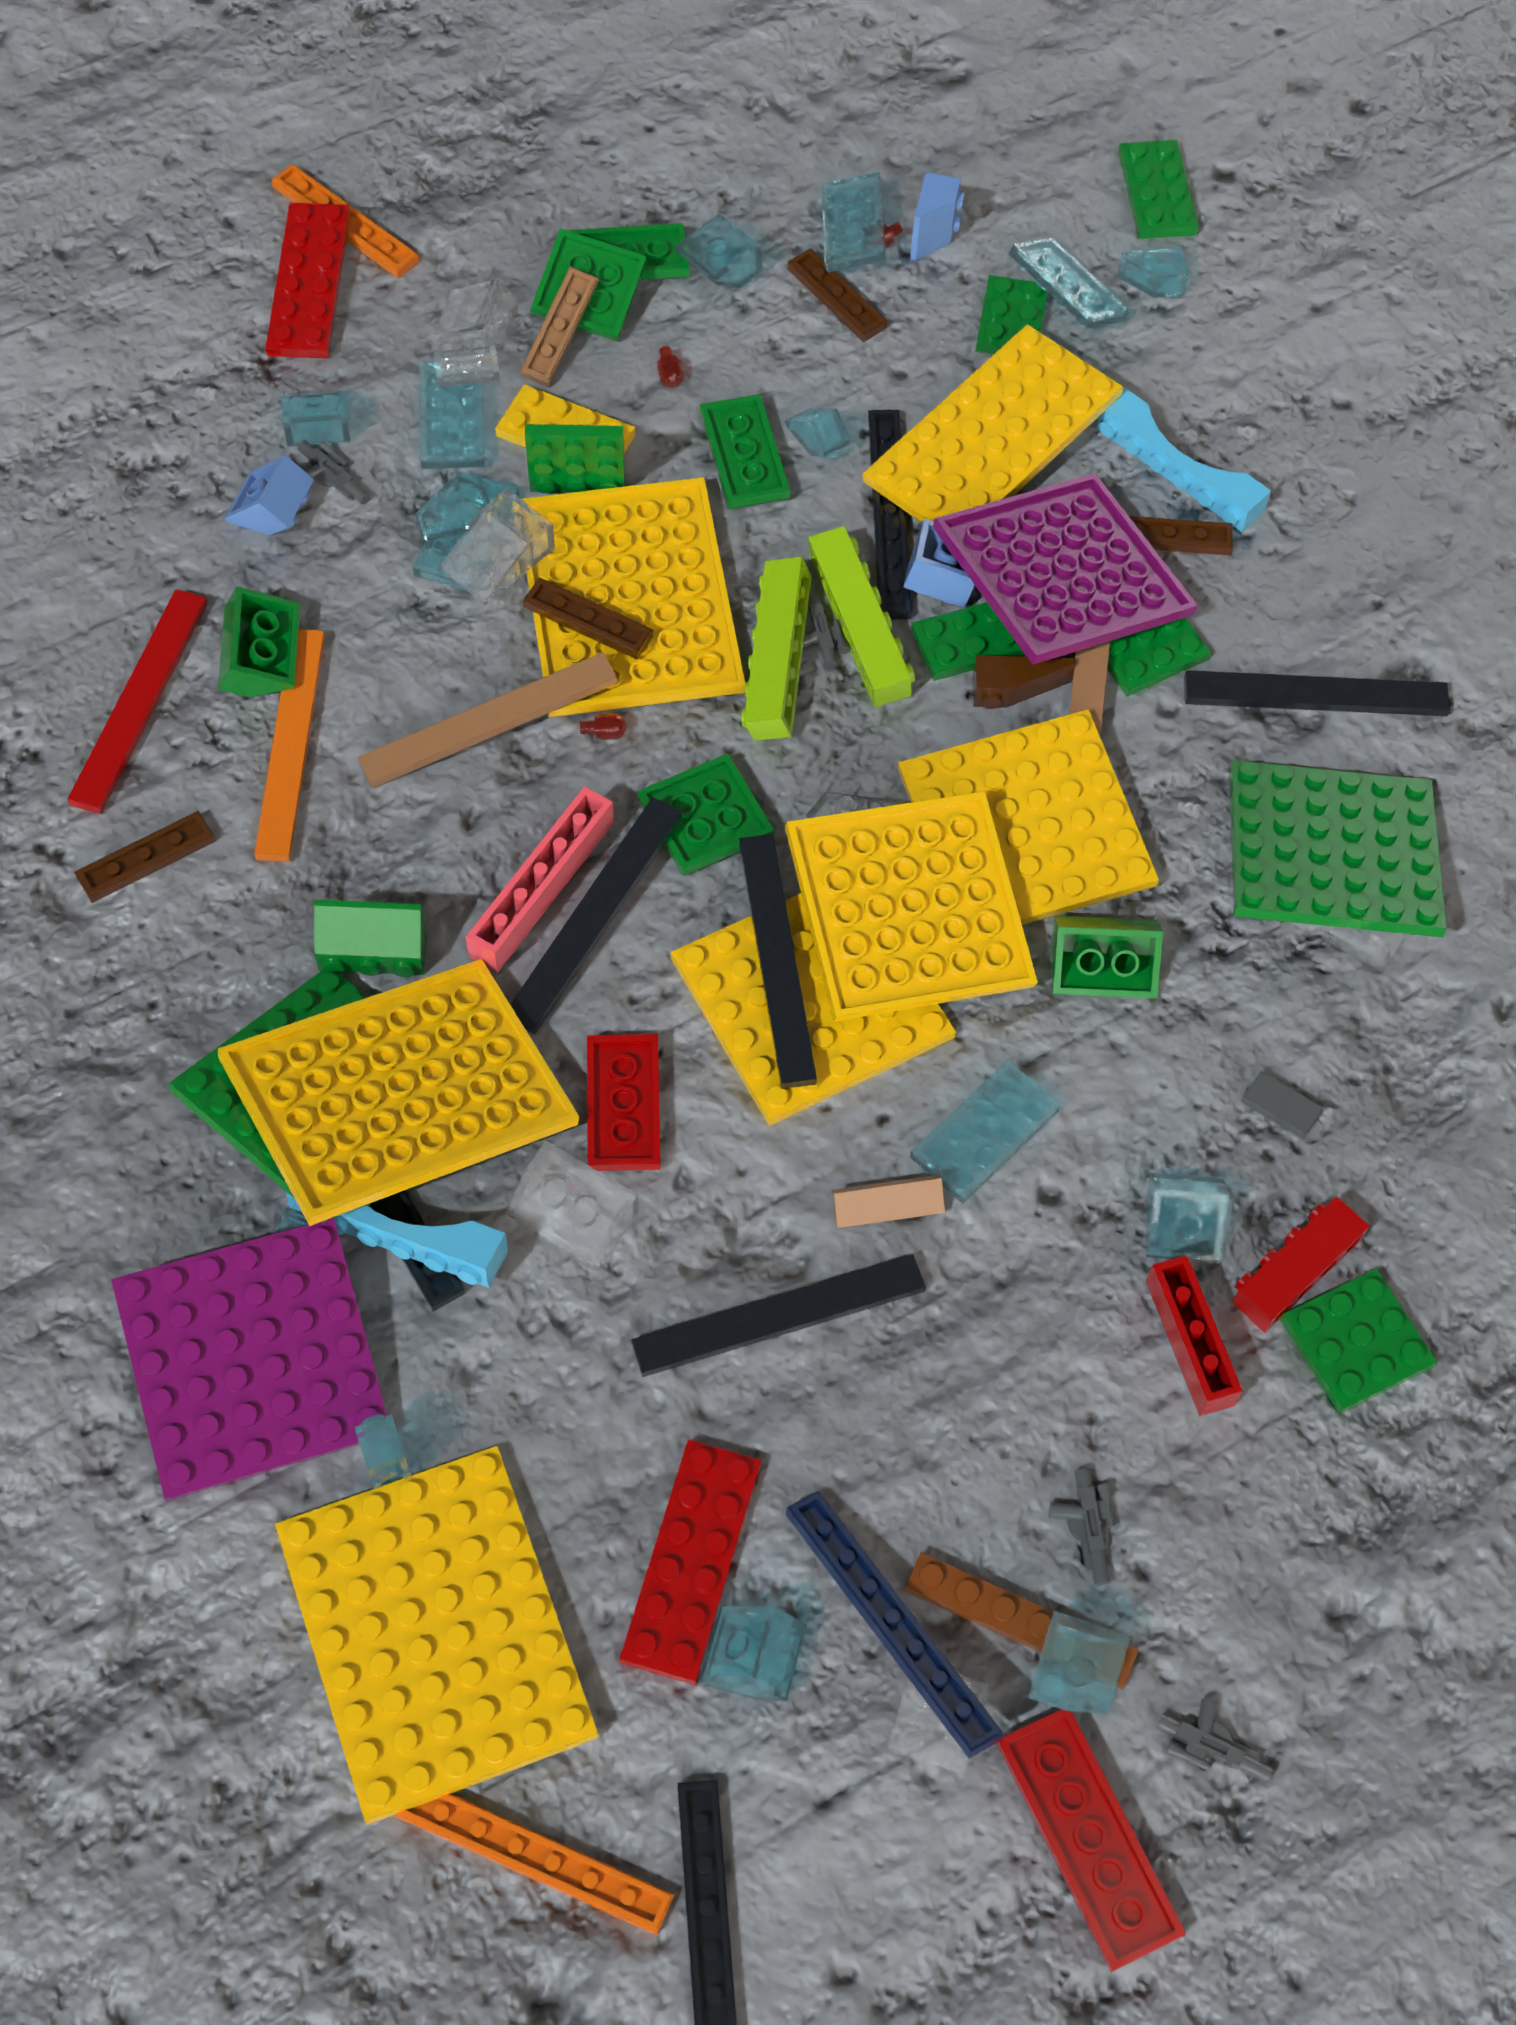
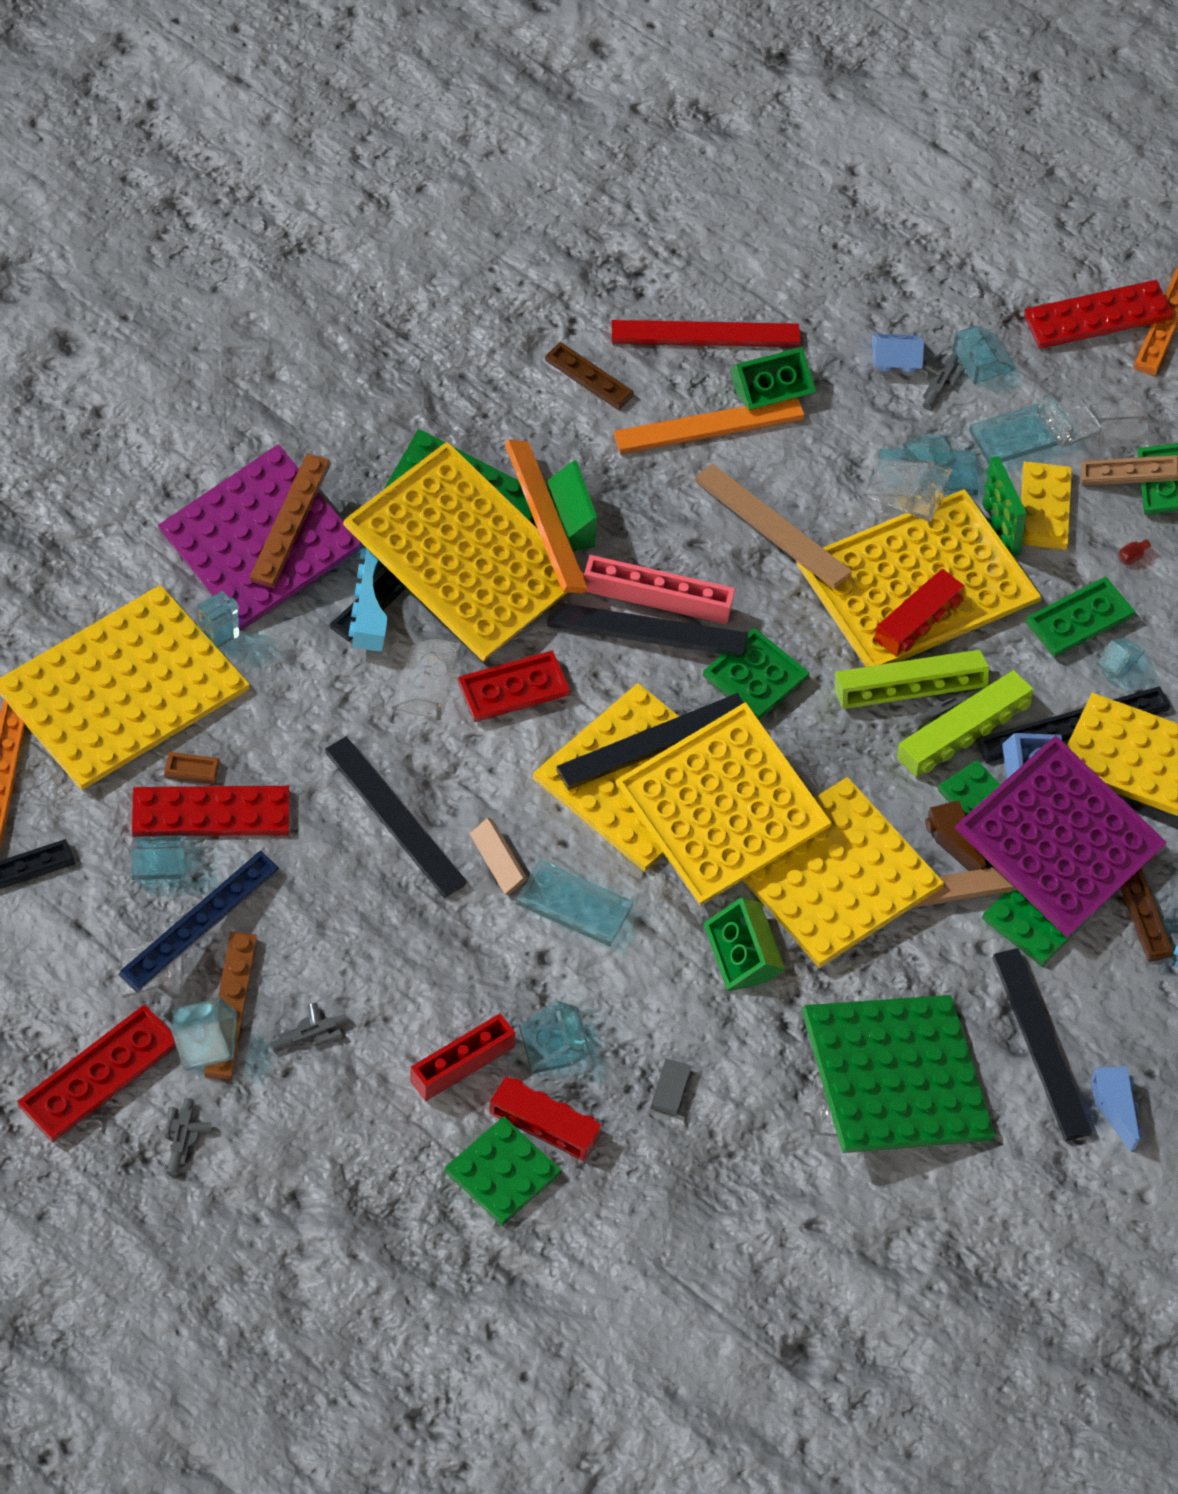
camera: 70 degrees right, 5 degrees down
reddish brown tile [523,577,653,660] -> none
clear red cylinder [580,713,627,740] -> none
none -> dark orange tile [164,752,220,785]
none -> dark orange plate [249,453,331,588]
none -> orange tile [505,439,588,594]
none -> red brick [874,568,965,657]
none -> medium blue slope [1091,1066,1142,1151]

